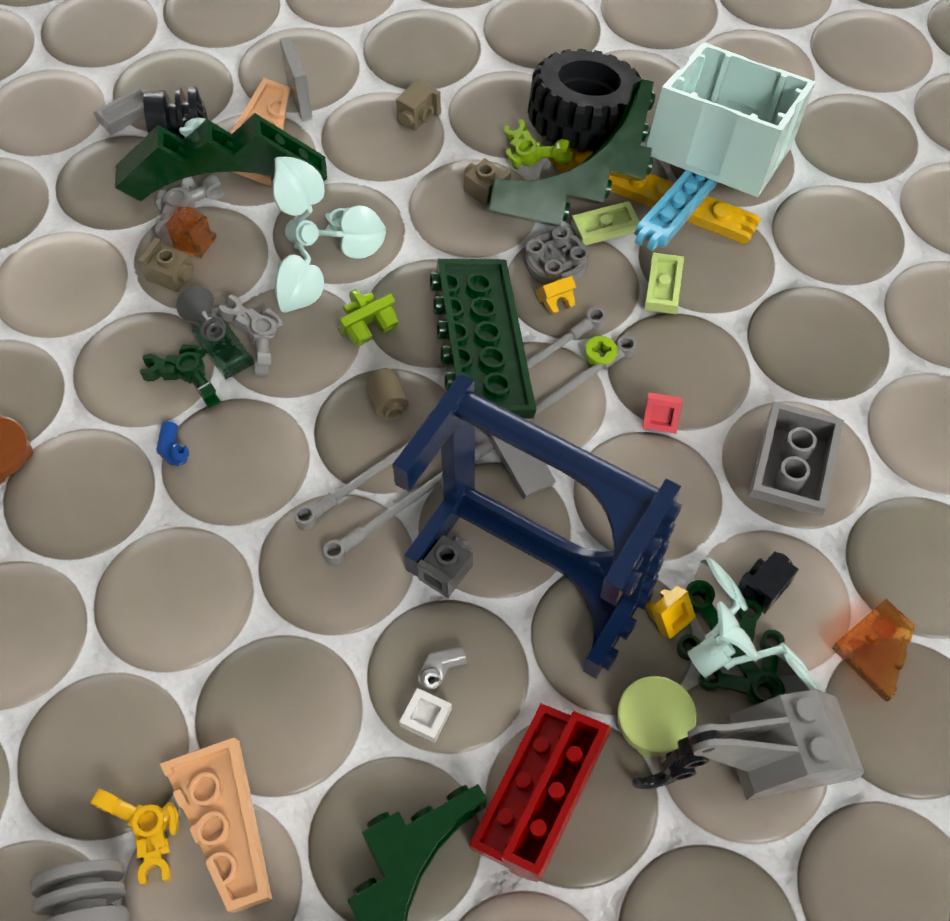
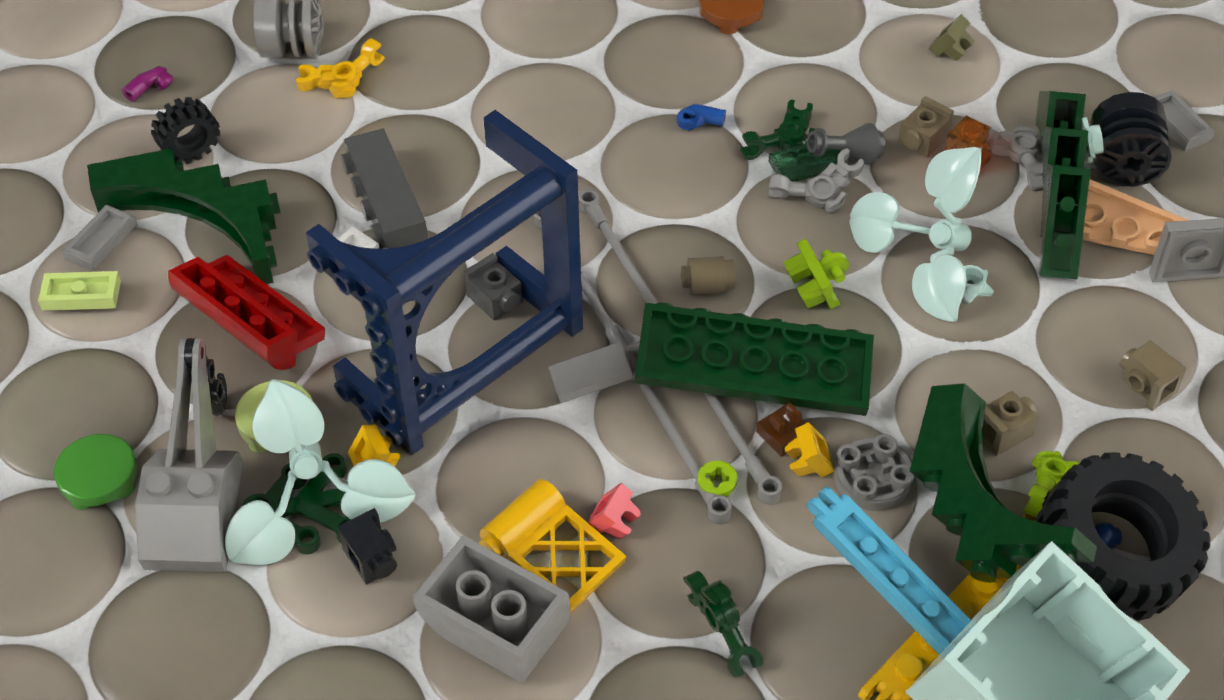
camera: 105 degrees right, 10 degrees down
light nougat wing [160,737,272,913] -> none
yellowish green plate [571,201,640,245] -> none
yellowish green plate [644,252,684,314] -> none
clear orange wing [832,598,915,703] -> none
none -> bright green tile [54,434,138,510]
none -> dark grey brick [341,128,428,248]
none -> yellow piece [479,479,626,613]
none -> dark green piece [683,571,763,677]
none -> reddish brown tile [756,403,806,457]
none -> olive tile [928,14,974,61]

